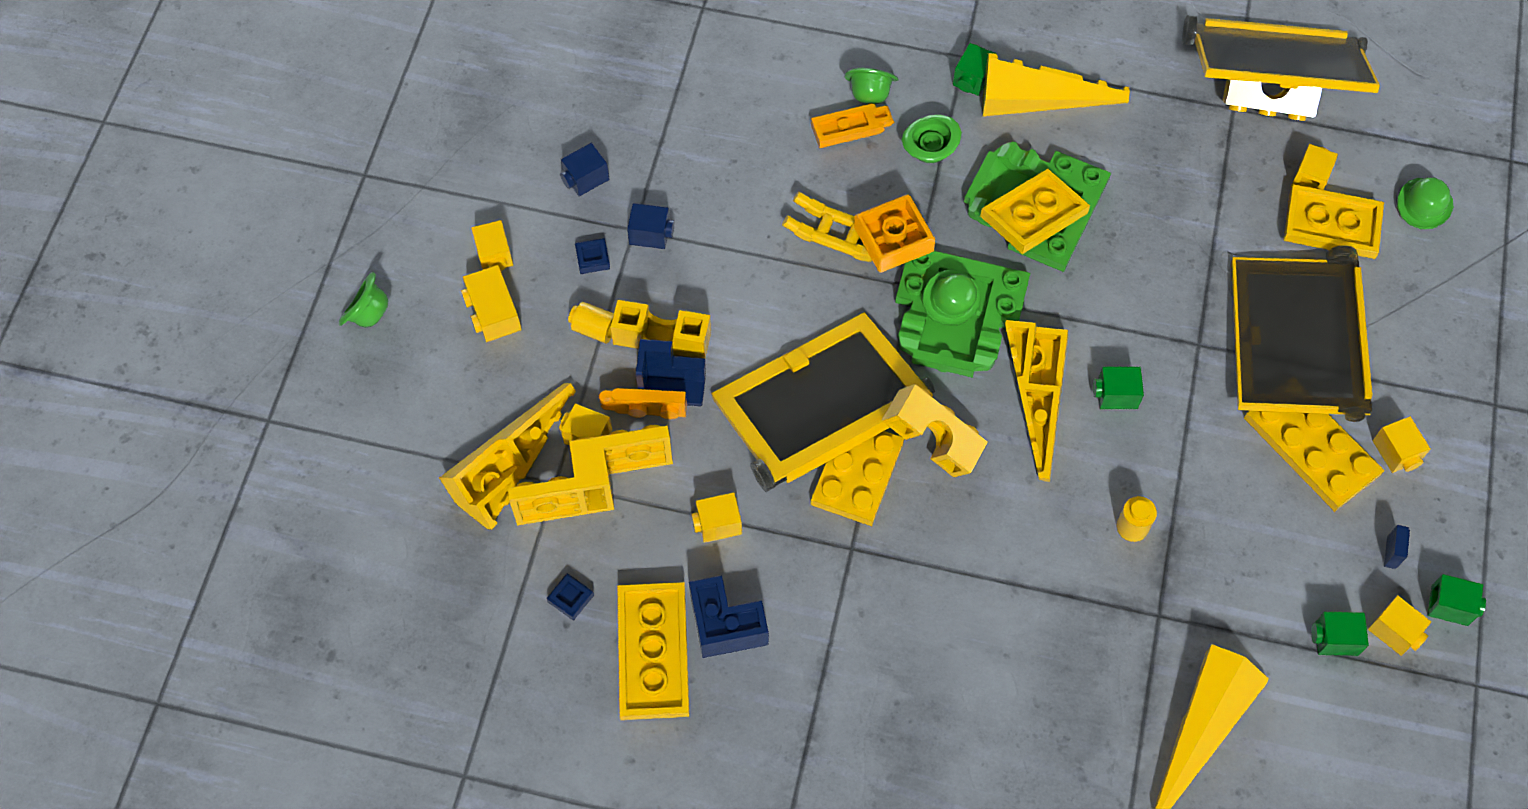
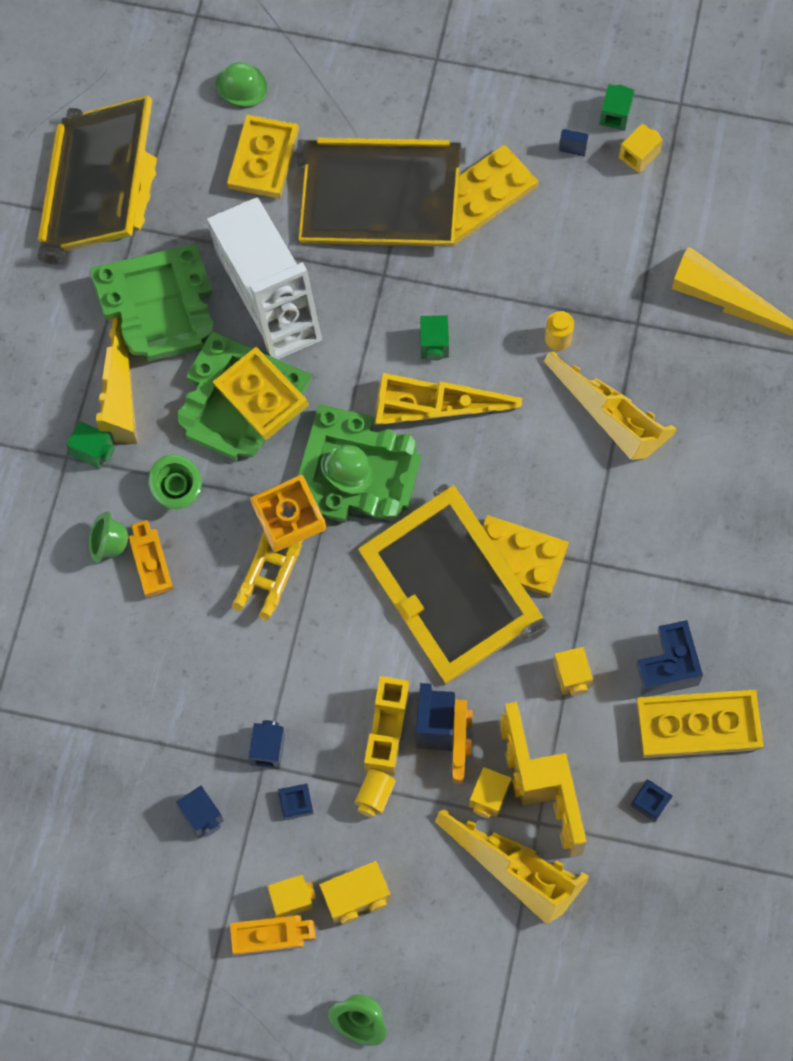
camera: 90 degrees left, 5 degrees up
yellow arch [881,384,988,477] -> none
yellow brick [1291,143,1338,190] -> none
green brick [1311,612,1369,656] -> none
yellow brick [1372,416,1431,473] -> none
none -> bright green piece [90,244,214,362]
none -> white brick [207,197,322,360]
none -> light orange hinge [230,915,316,956]
none -> yellow wedge [544,352,677,460]

